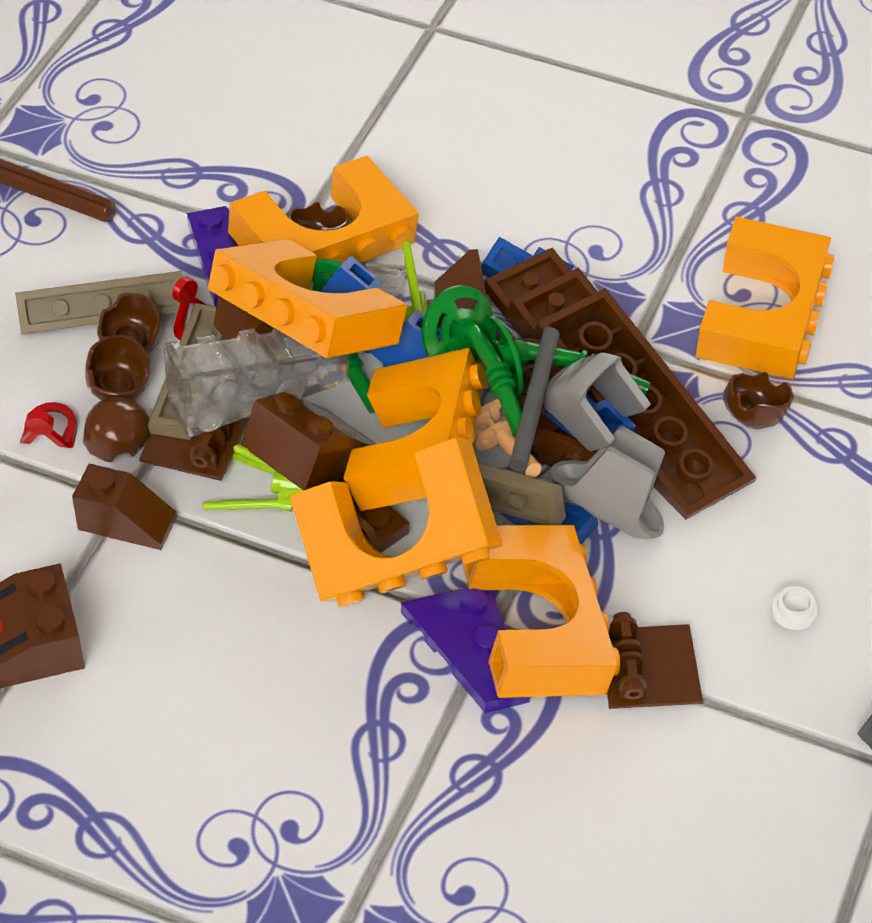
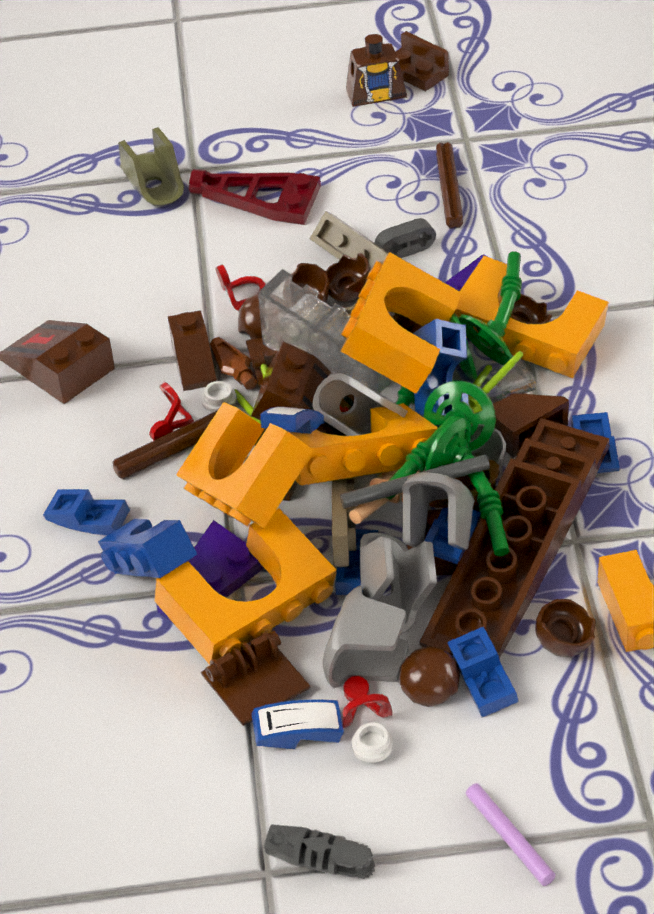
camera: 65 degrees right, 5 degrees down
none -> blue slope [43,489,130,535]
none -> blue arch [98,519,197,578]
none -> reddish brown axle [112,404,235,479]
none -> red piece [149,381,194,441]
none -> white plate [201,381,237,412]
none -> dark orange piece [210,337,257,390]
none -> slope [252,700,344,749]
none -> blue slope [260,407,324,434]
none -> light grey piece [312,373,408,436]
none -> light grey piece [323,585,409,689]
none -> red piece [342,676,392,728]
none -> dark grey beam [374,218,436,258]
none -> reddish brown hair [399,646,460,707]
none -> blue slope [447,627,519,718]
none -> green dish [458,251,522,366]

